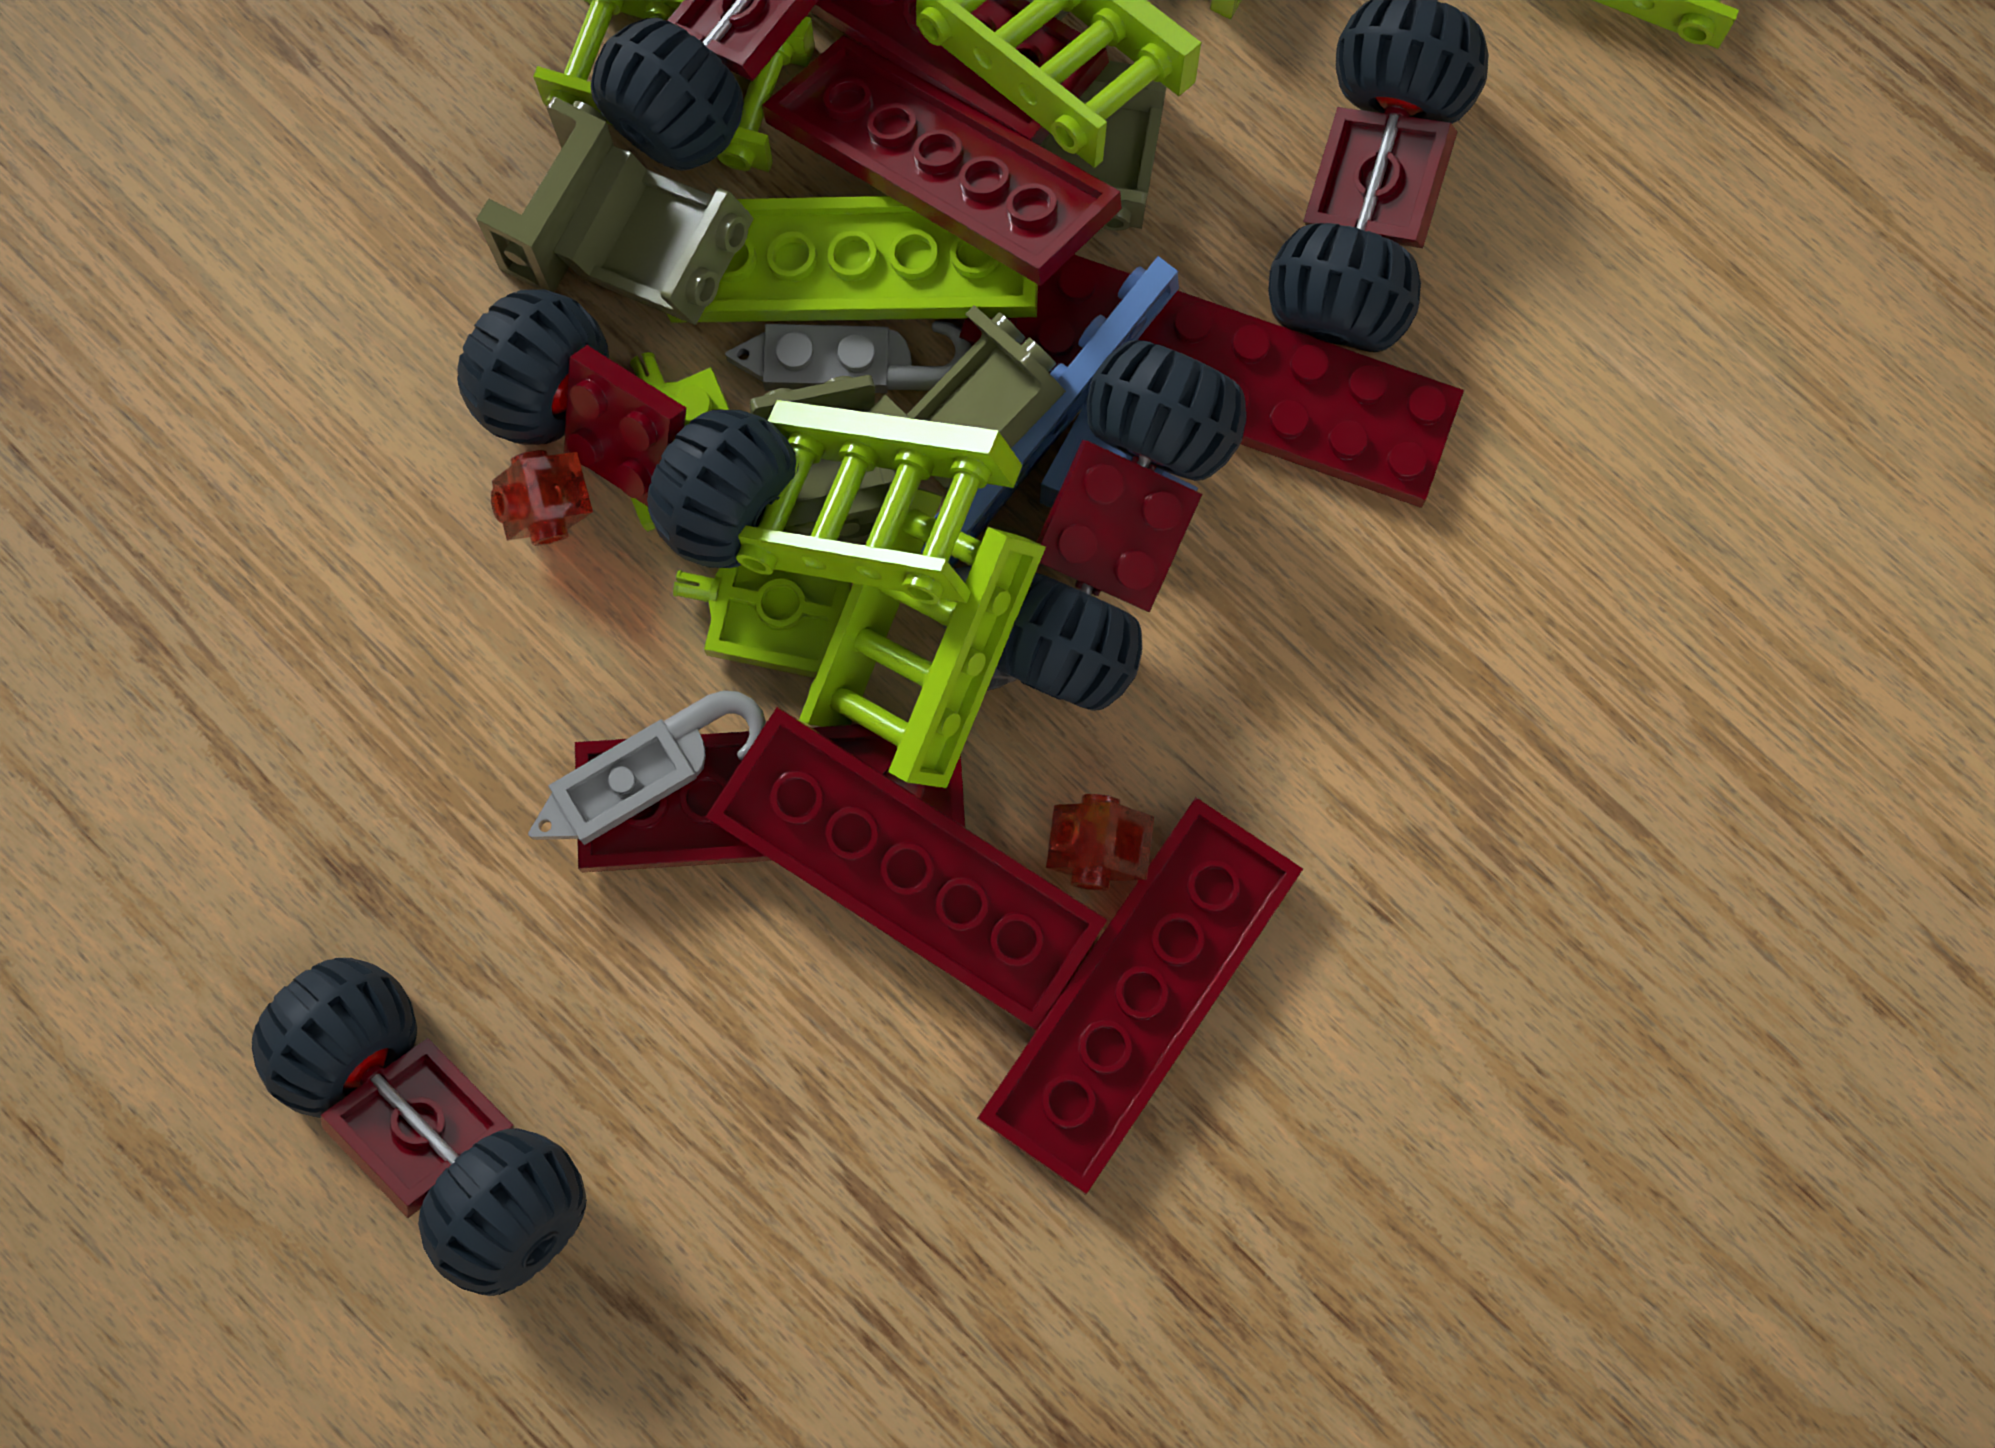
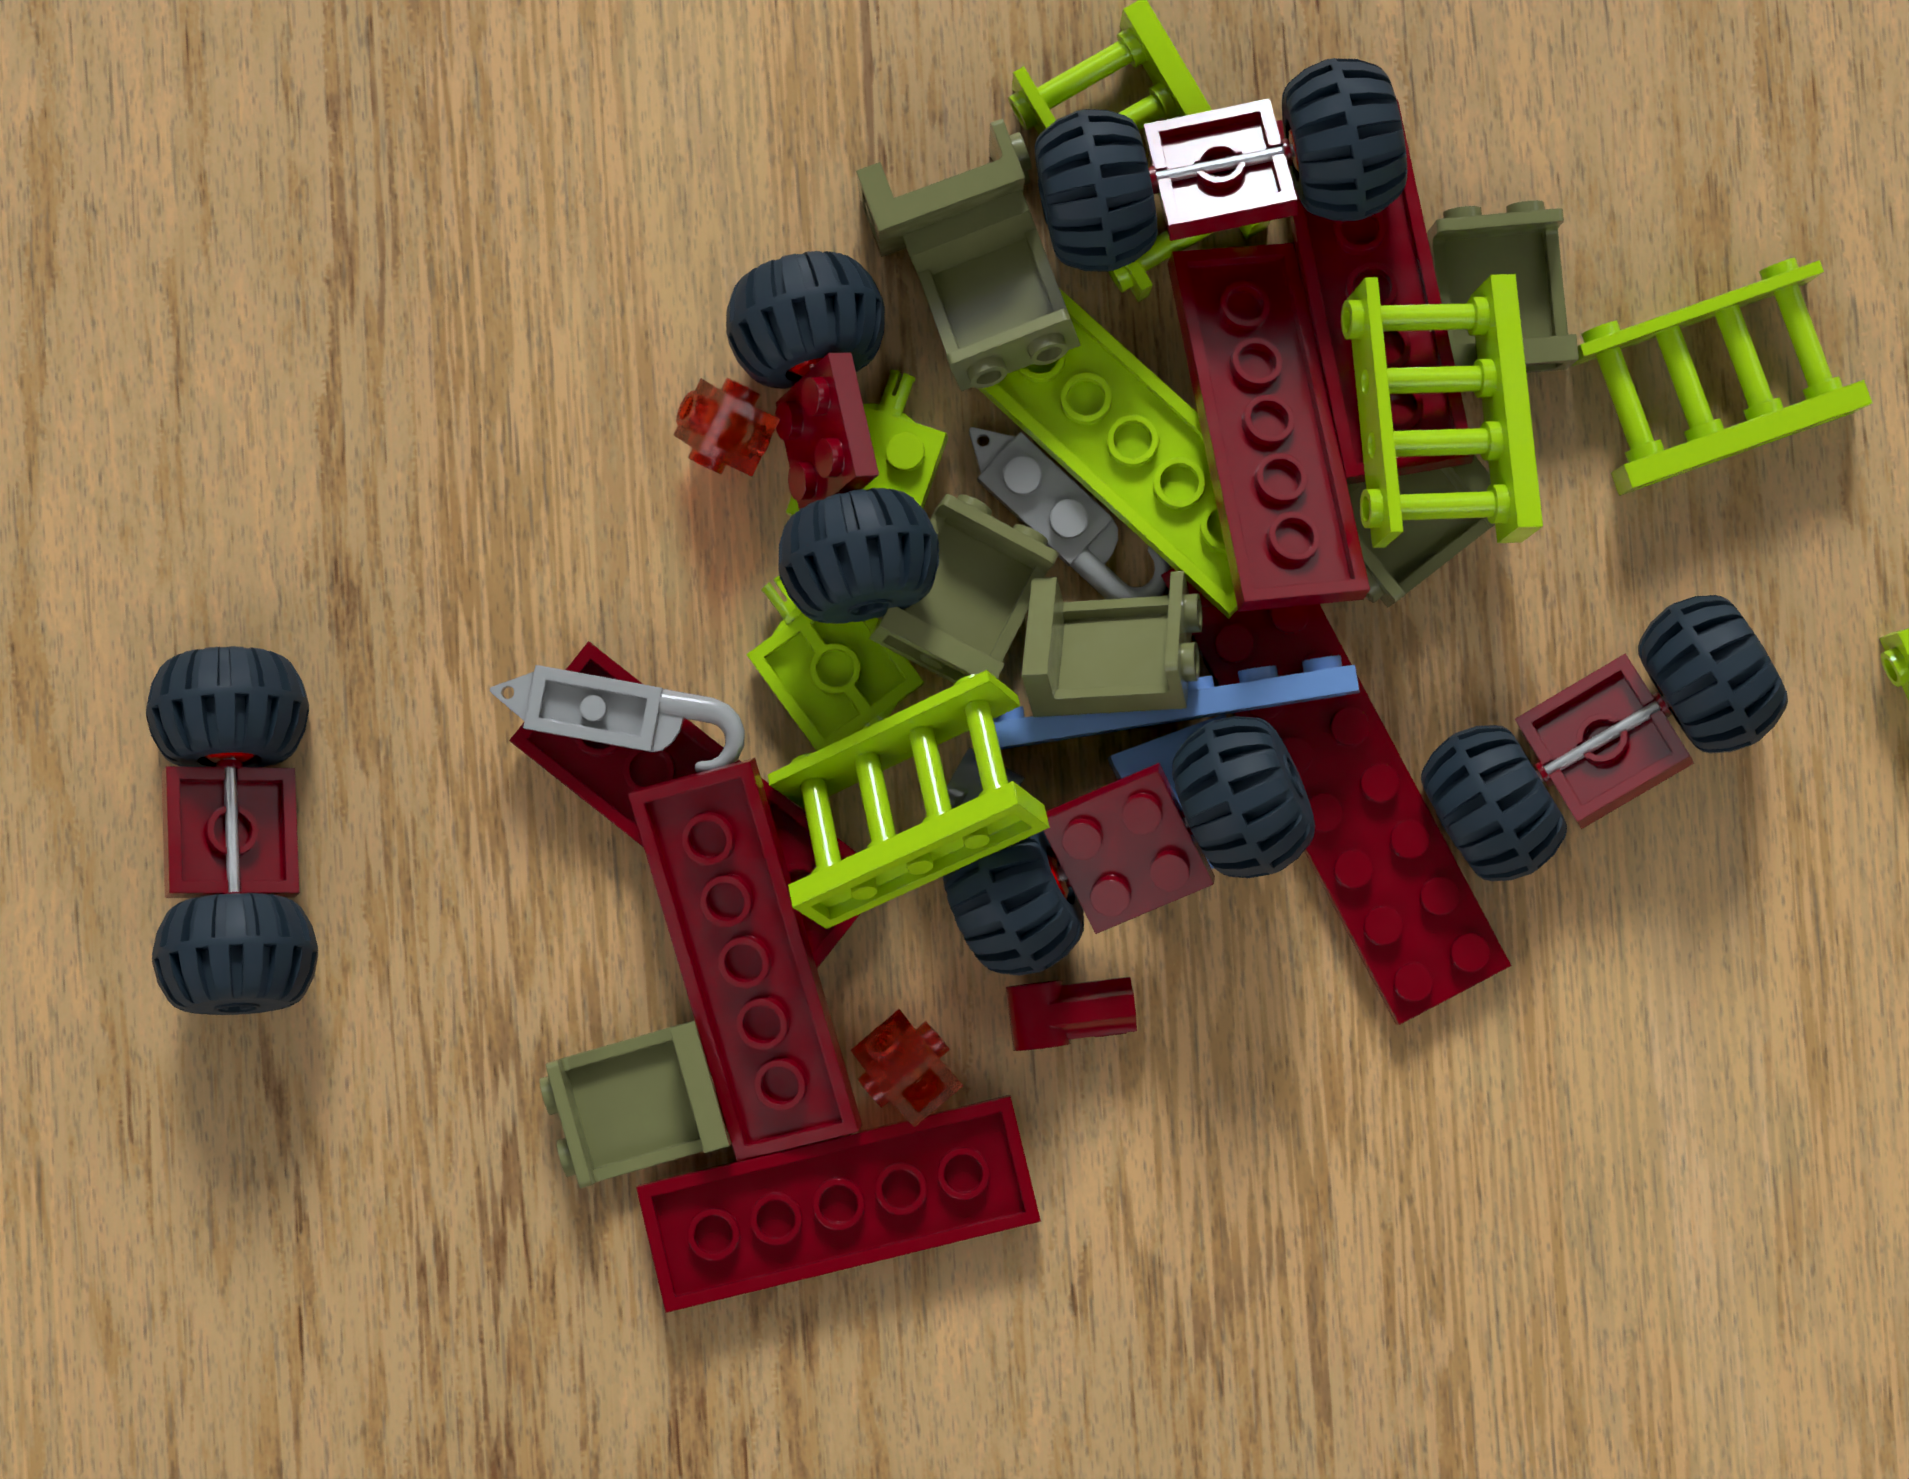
camera: 40 degrees right, 10 degrees up
lime fence [736,400,1023,604] -> none
none -> olive panel [539,1020,732,1189]
none -> dark red piece [1006,977,1137,1051]

